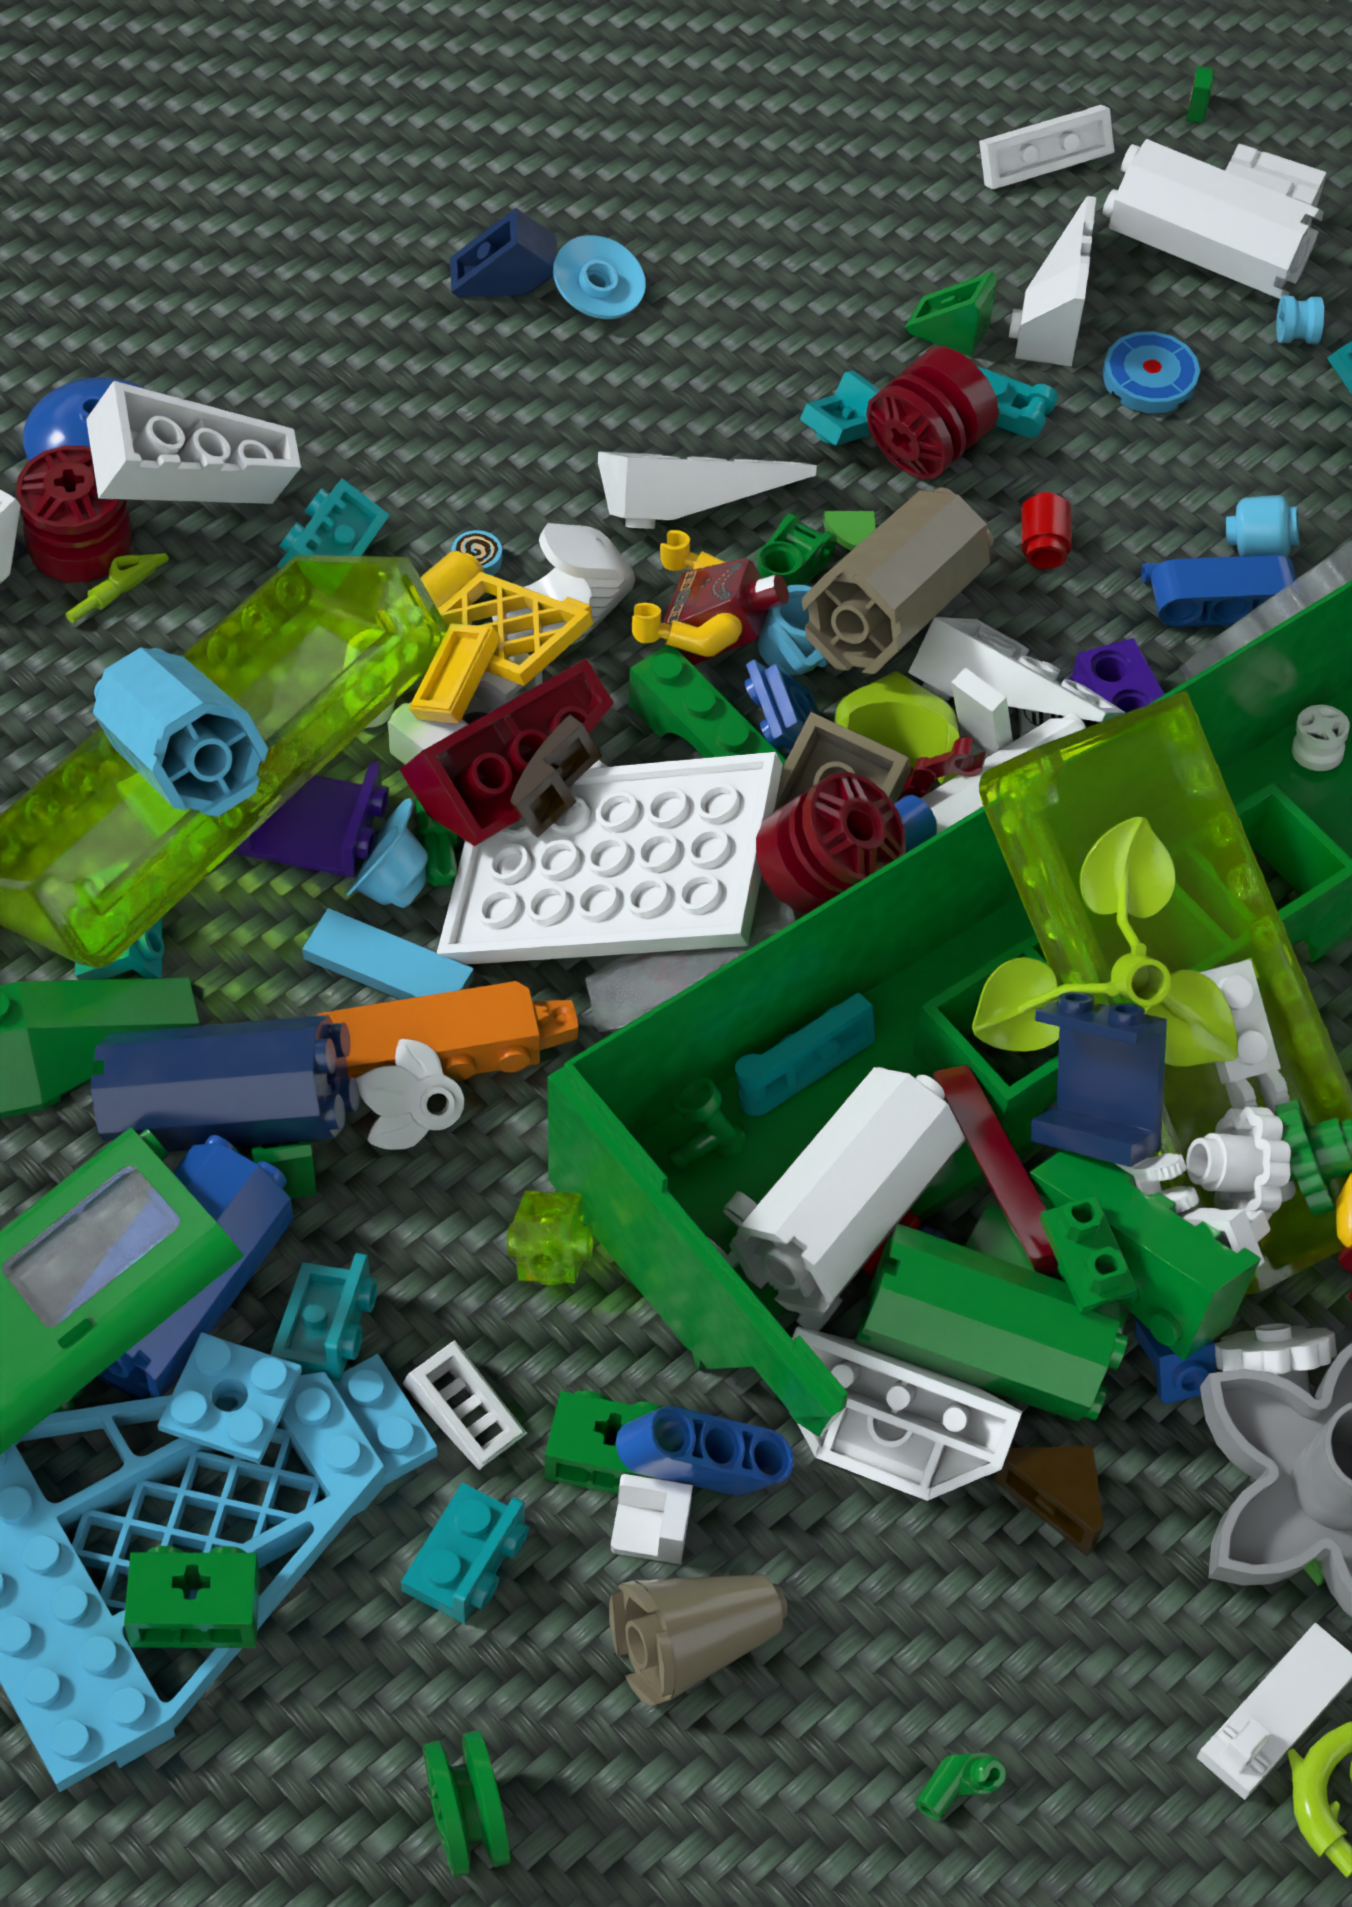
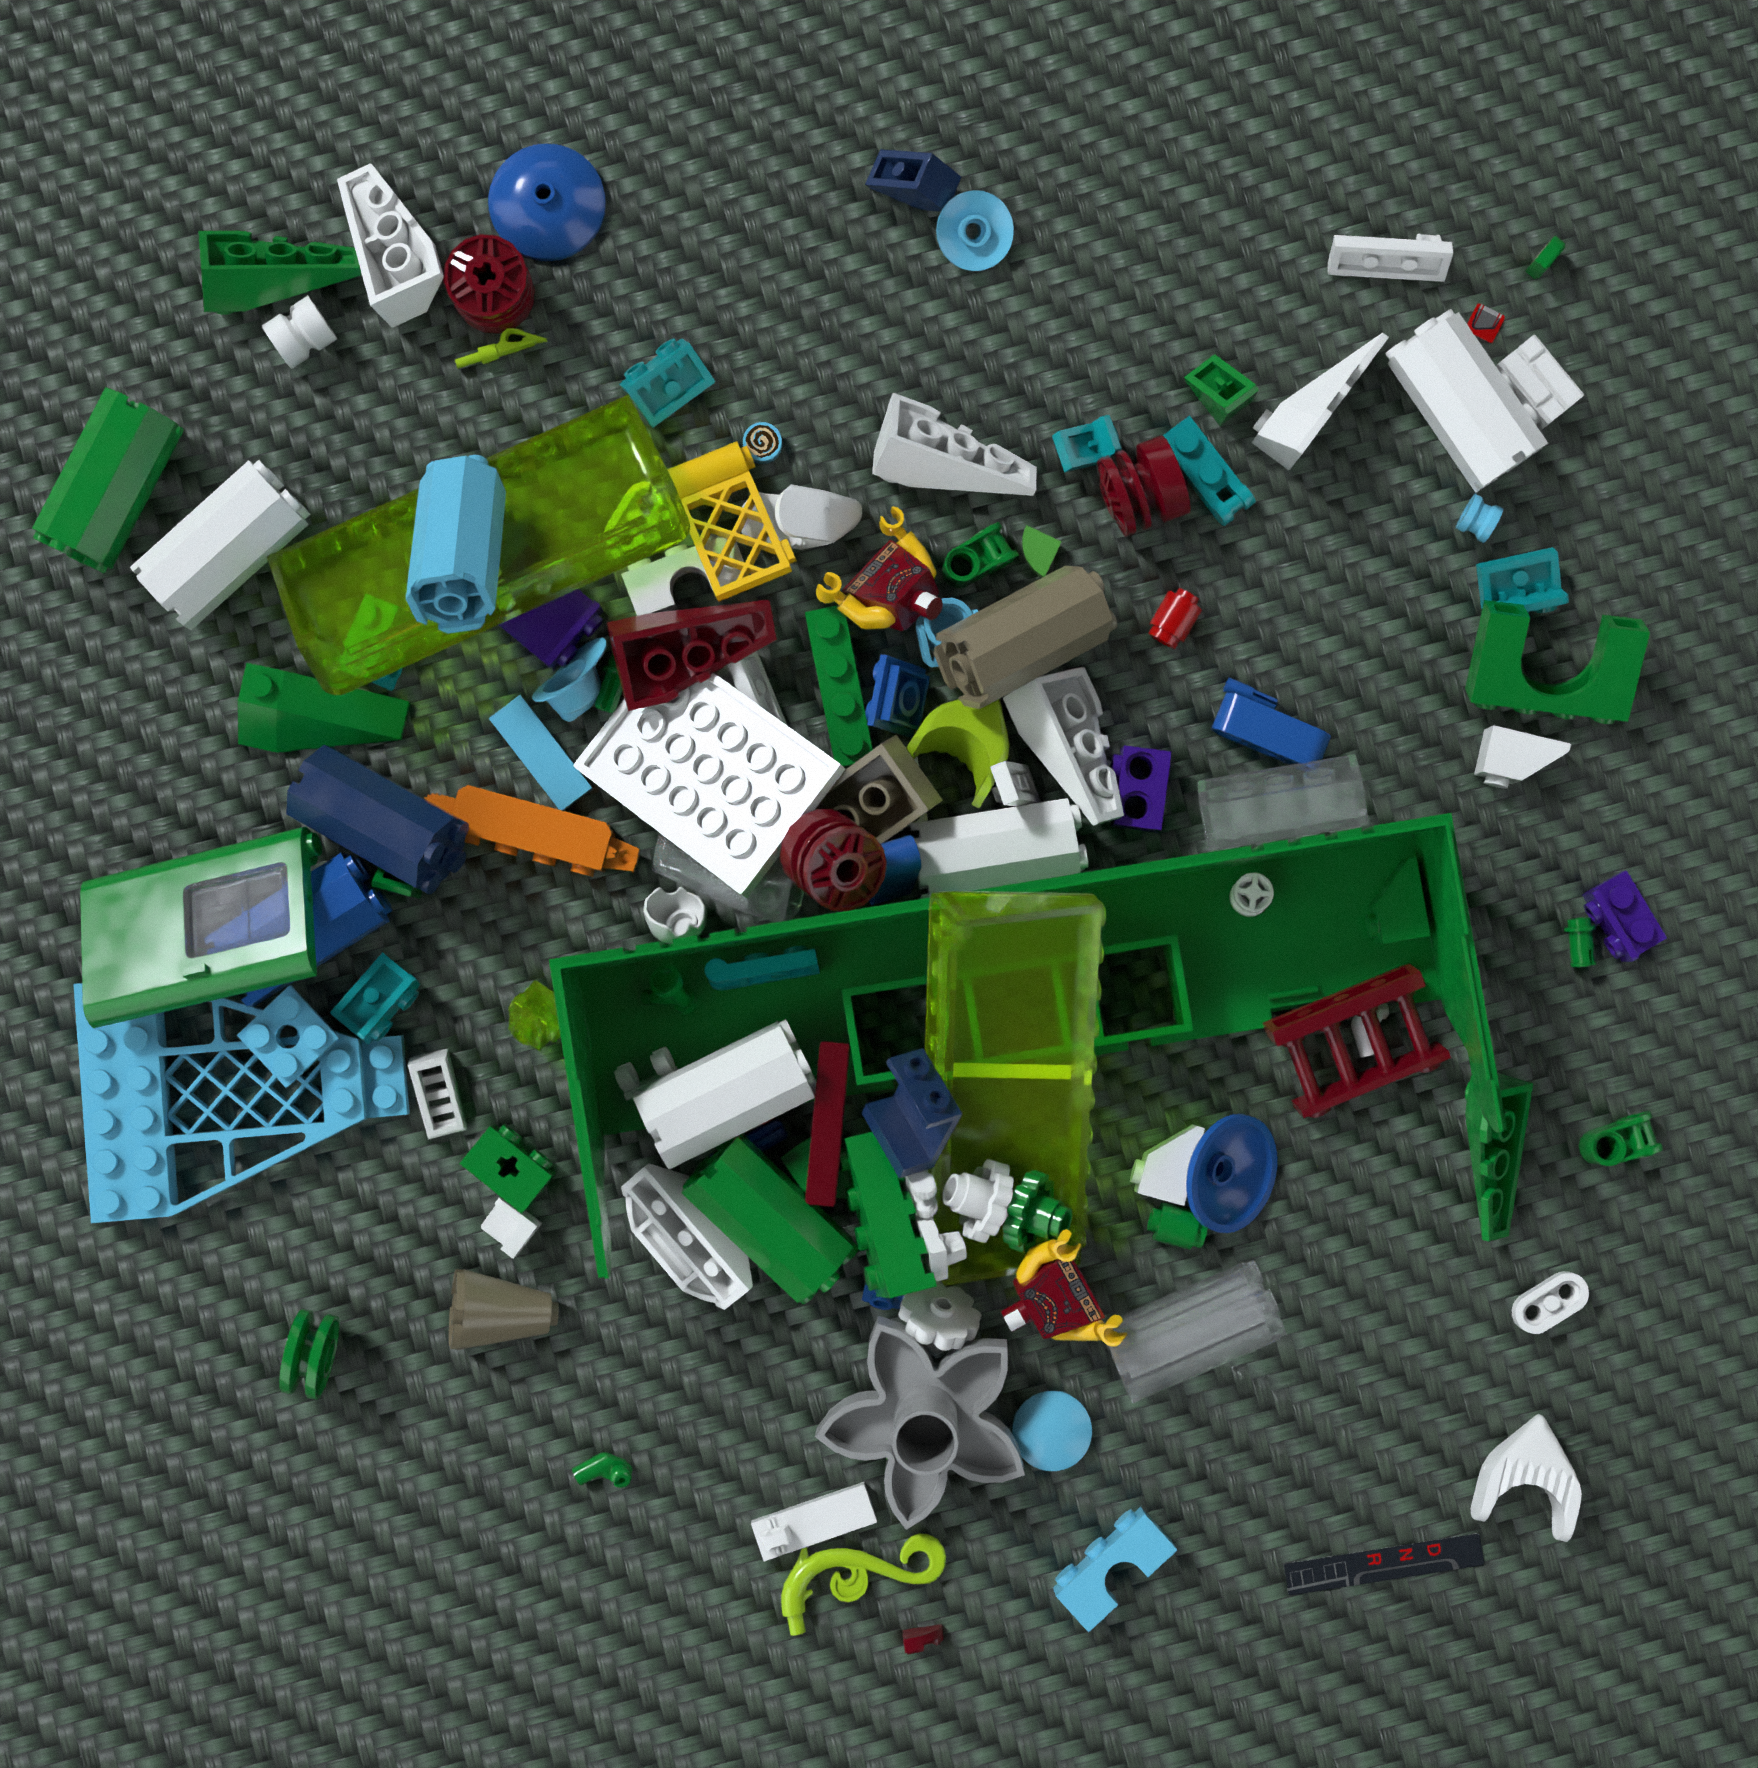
camera: 25 degrees right, 30 degrees up
white wedge [86,381,301,504] -> none
green brick [124,1546,260,1648] -> none
white plate [355,1039,464,1150] -> none
teal bracket [401,1482,530,1624] -> none
yellow tile [408,623,501,724] -> none
dark brown slope [510,715,602,838] -> none
blue beam [616,1406,794,1496] -> none
dark red piece [897,737,987,802] -> none
lime plant [972,817,1238,1067] -> none
dark brown slope [994,1445,1103,1557] -> none
green hips [1039,1195,1138,1314] -> none
dark azure tile [1102,331,1200,414] -> none
white hinge [1199,959,1290,1116] -> none
medium azure head [1226,495,1299,557] -> none

